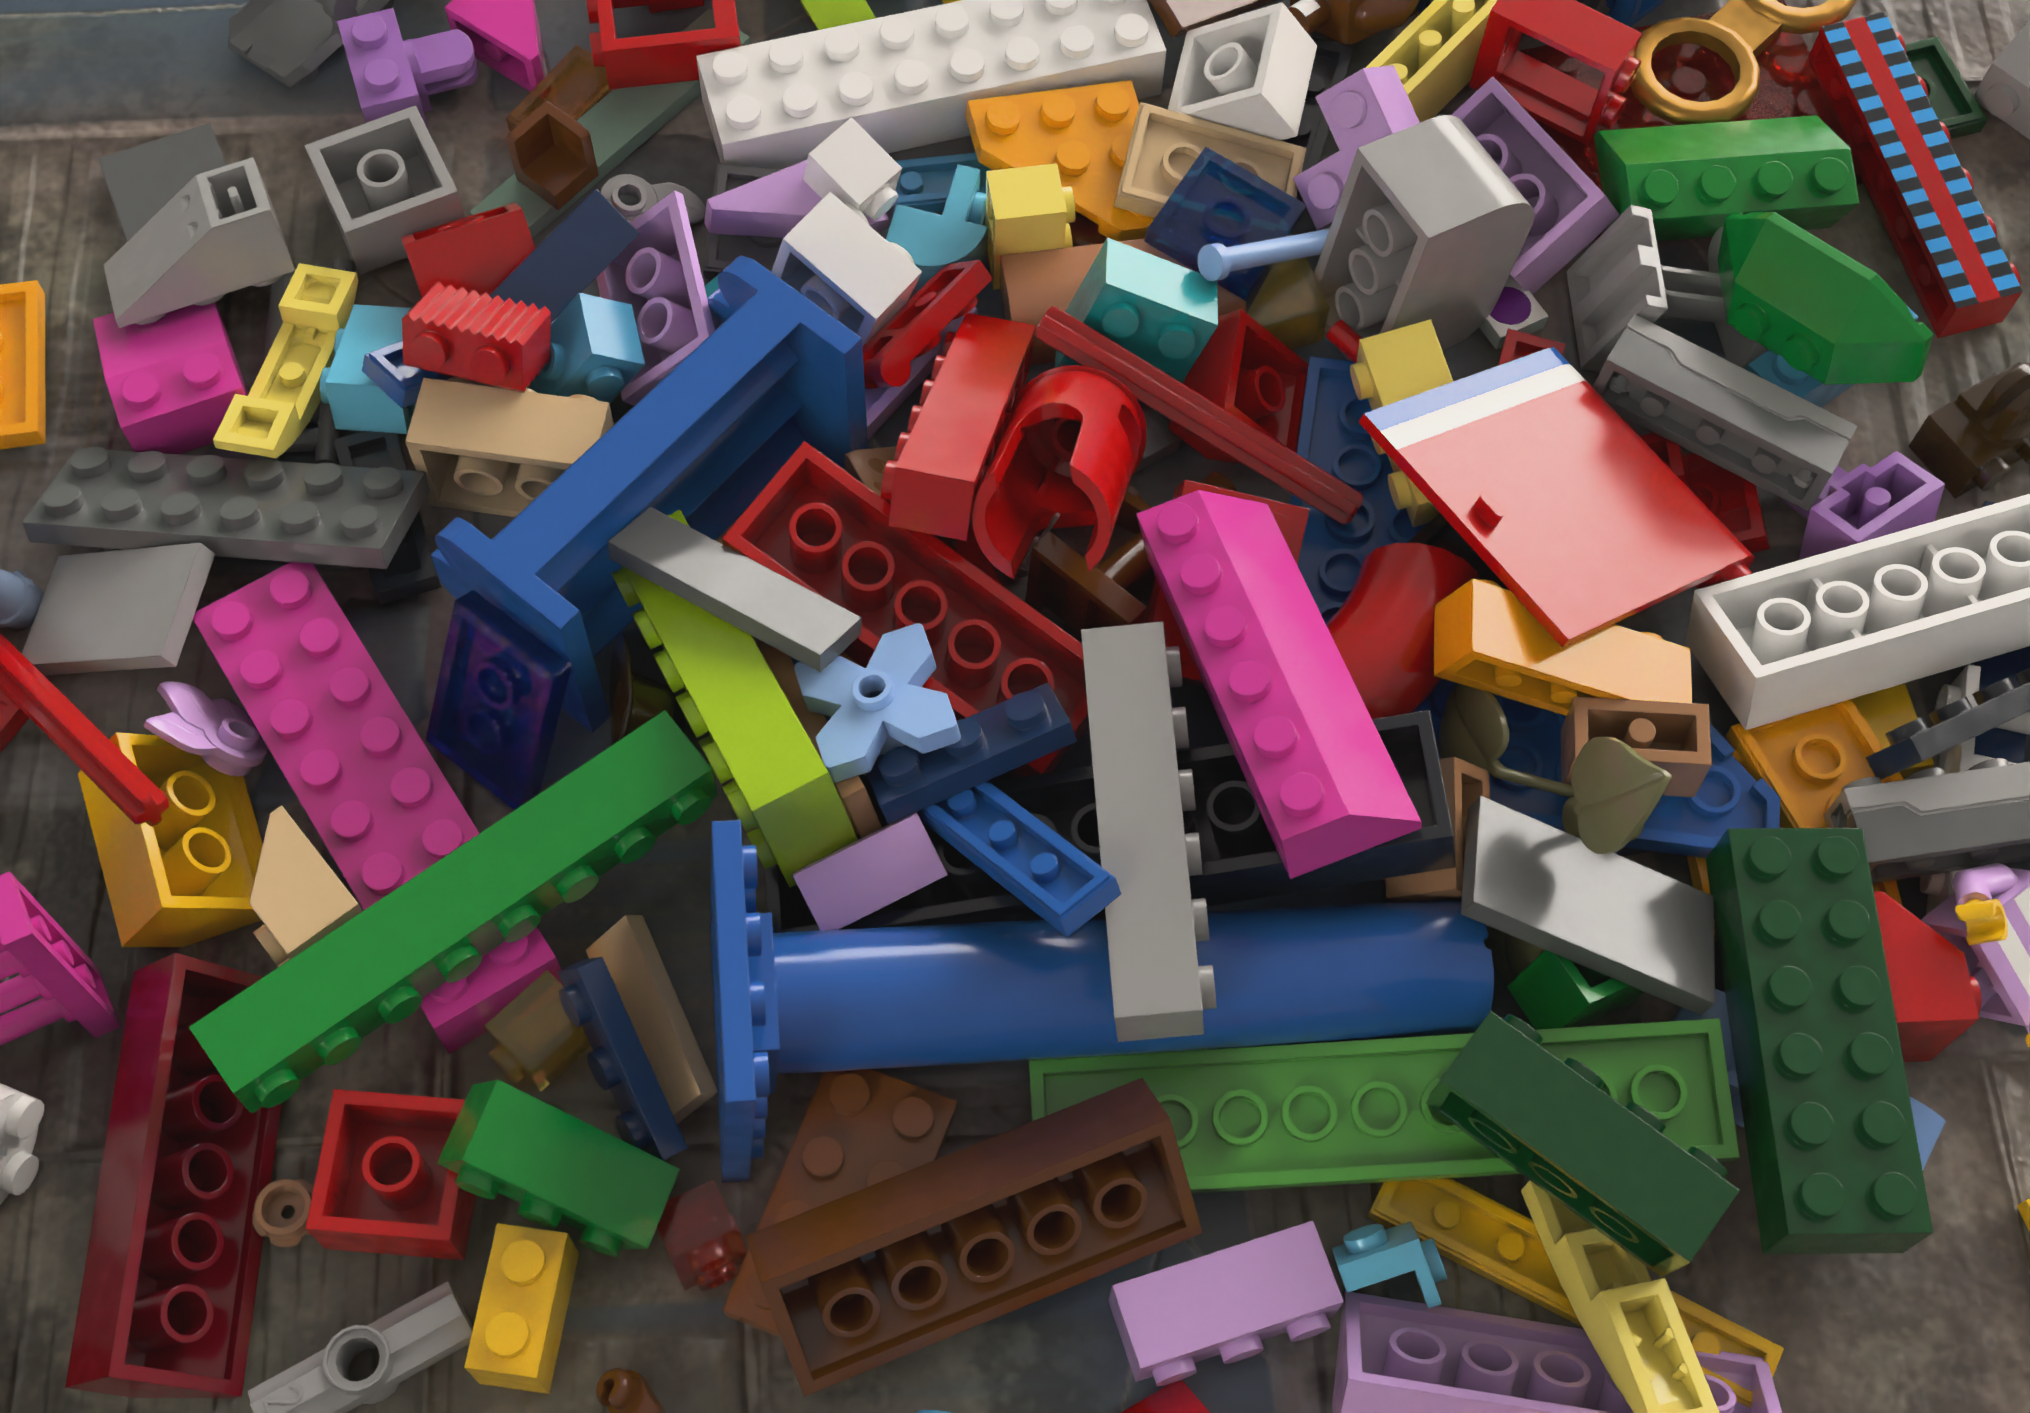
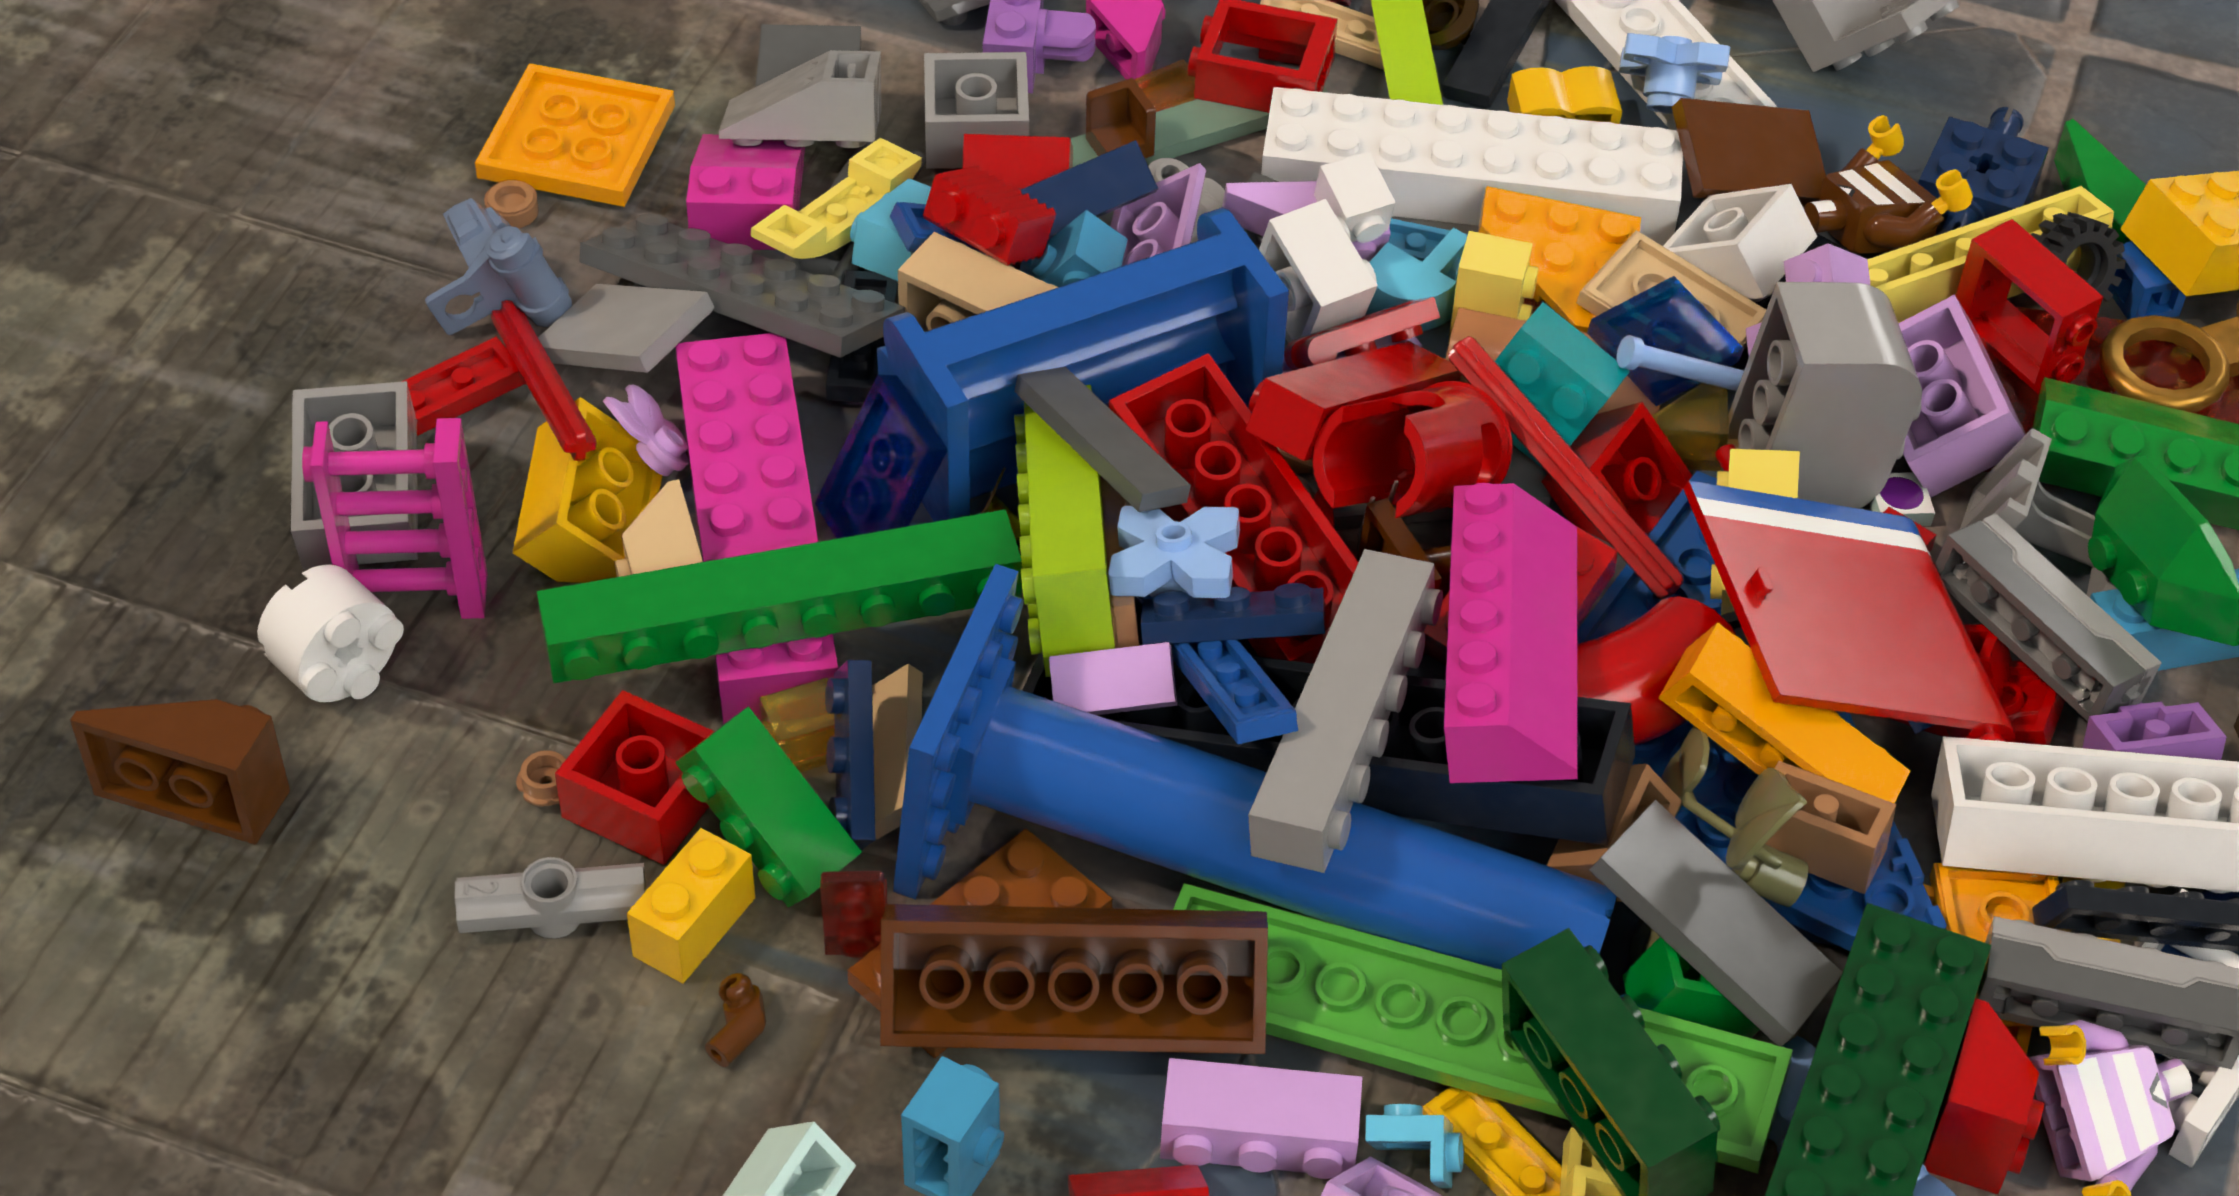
camera: 25 degrees right, 15 degrees down
dark red slope [65,953,281,1399] -> none

